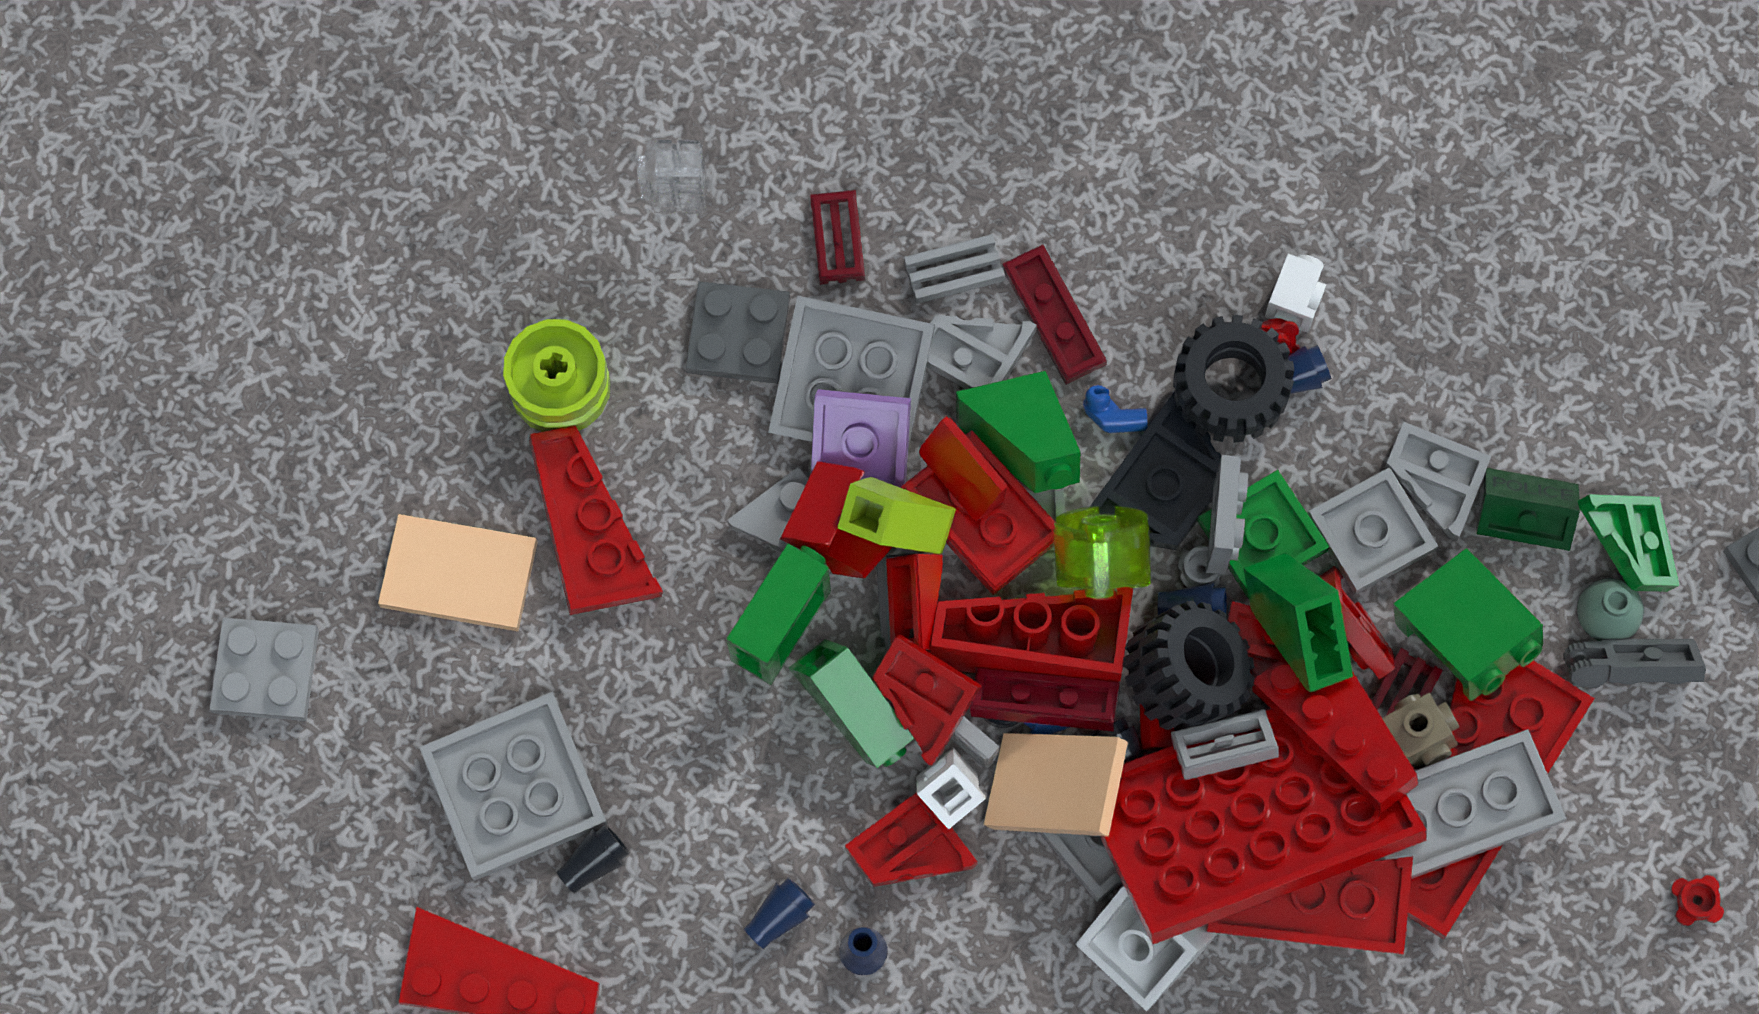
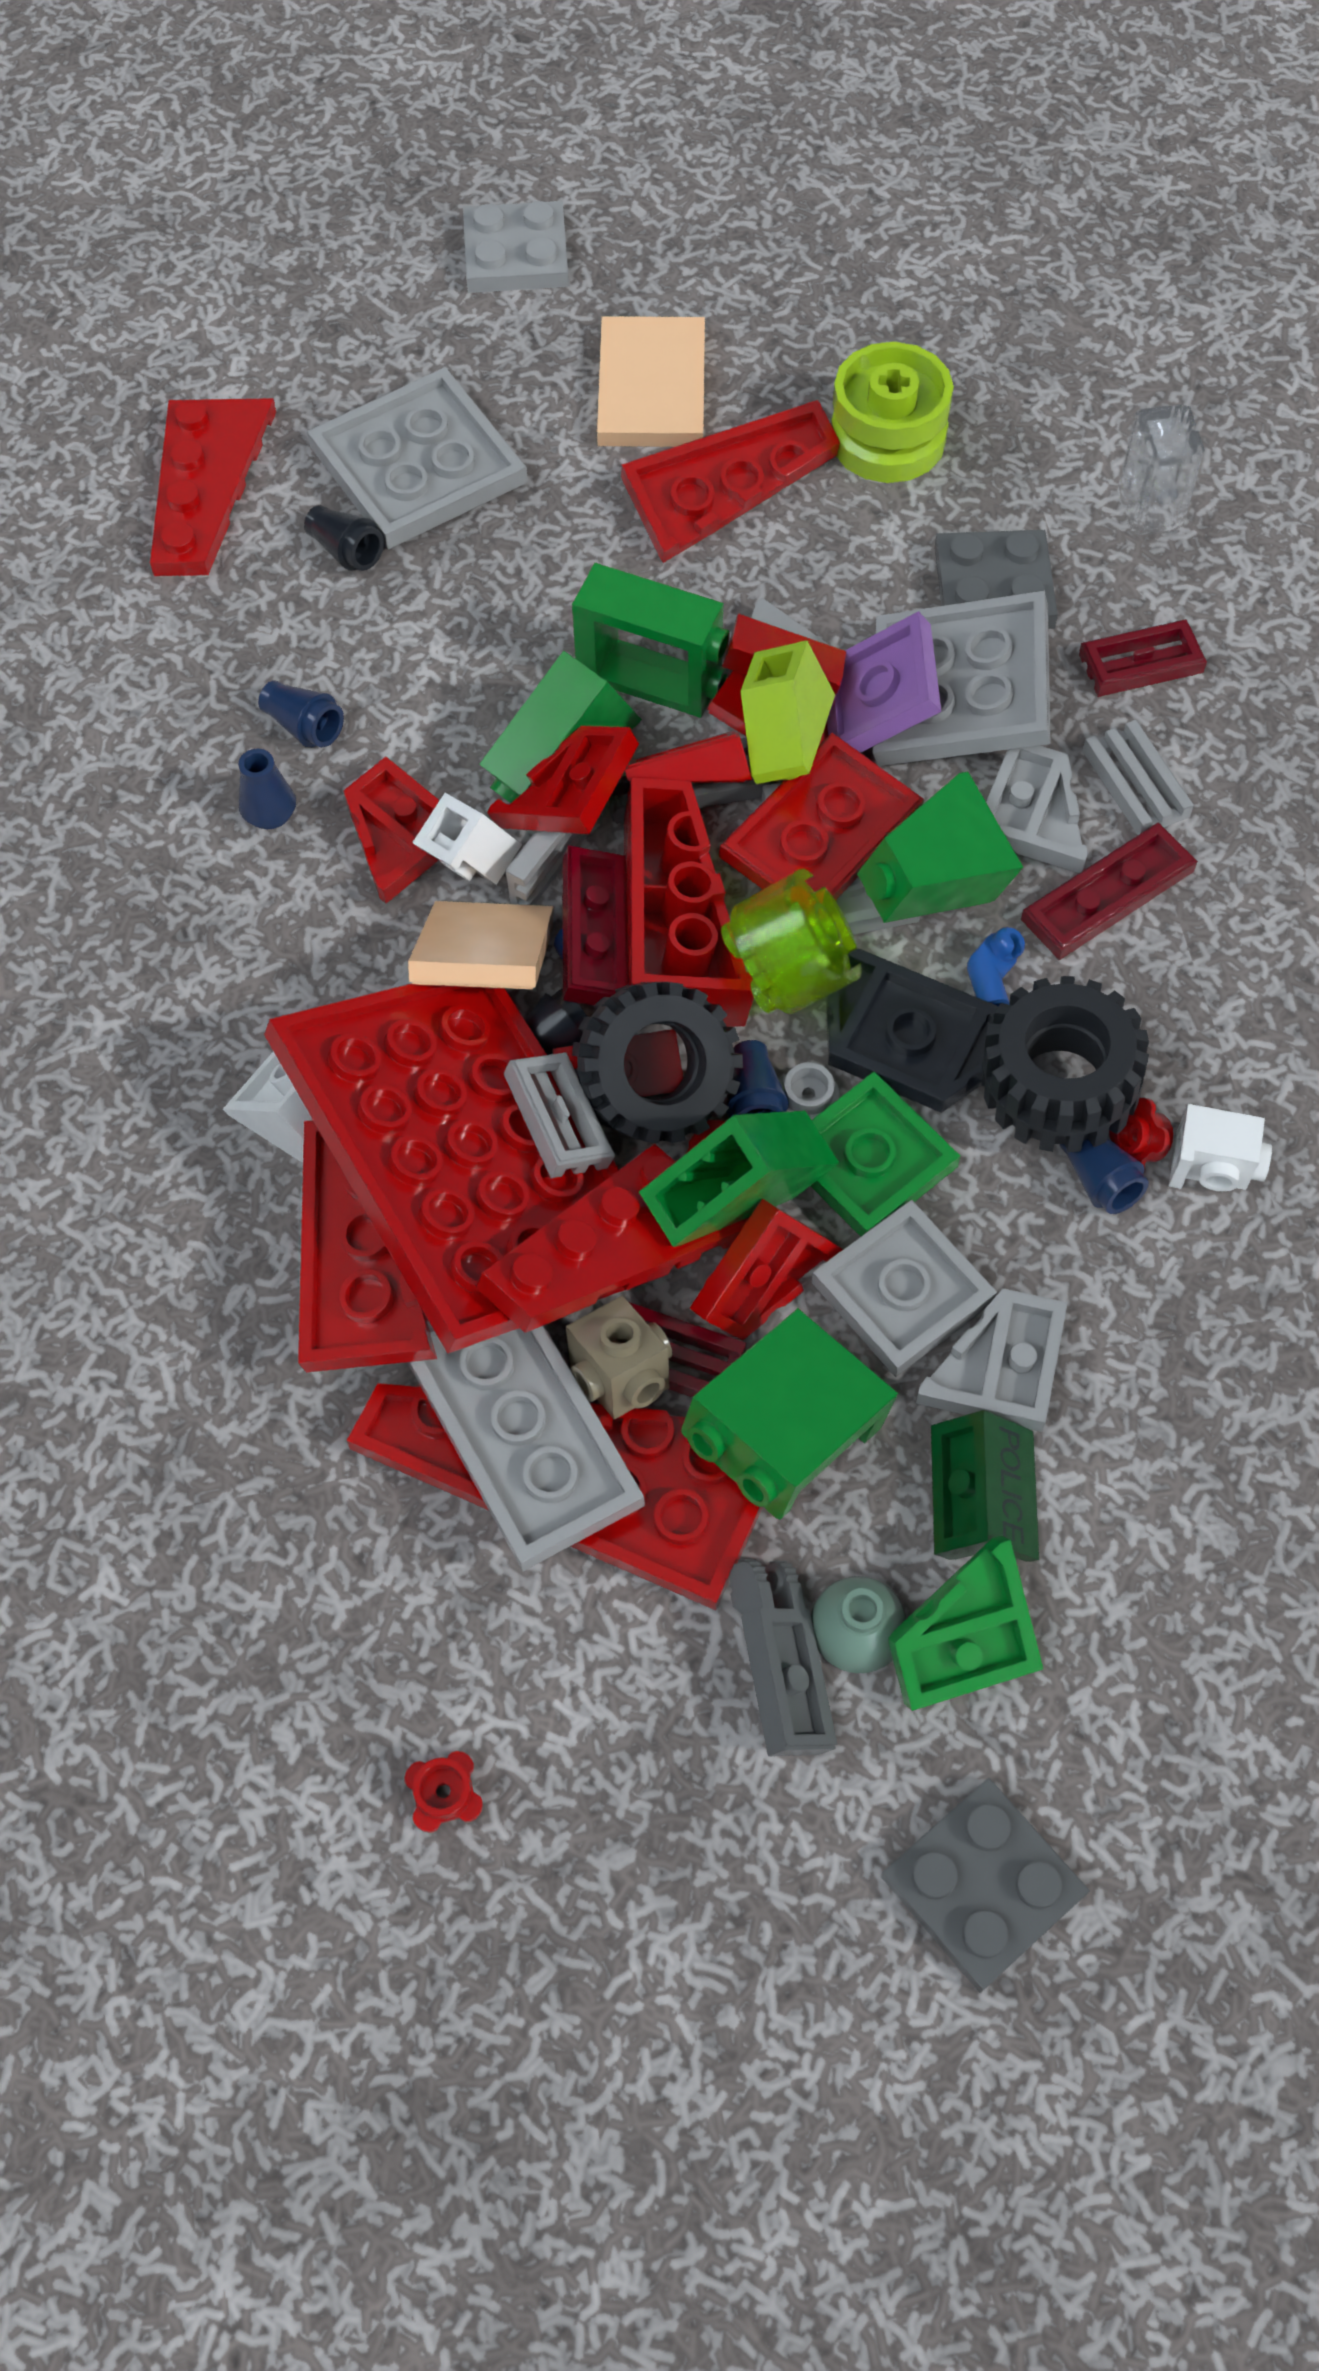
camera: 80 degrees right, 10 degrees down
red slope [919,416,1007,521] -> none
light grey plate [1206,455,1248,574] -> none

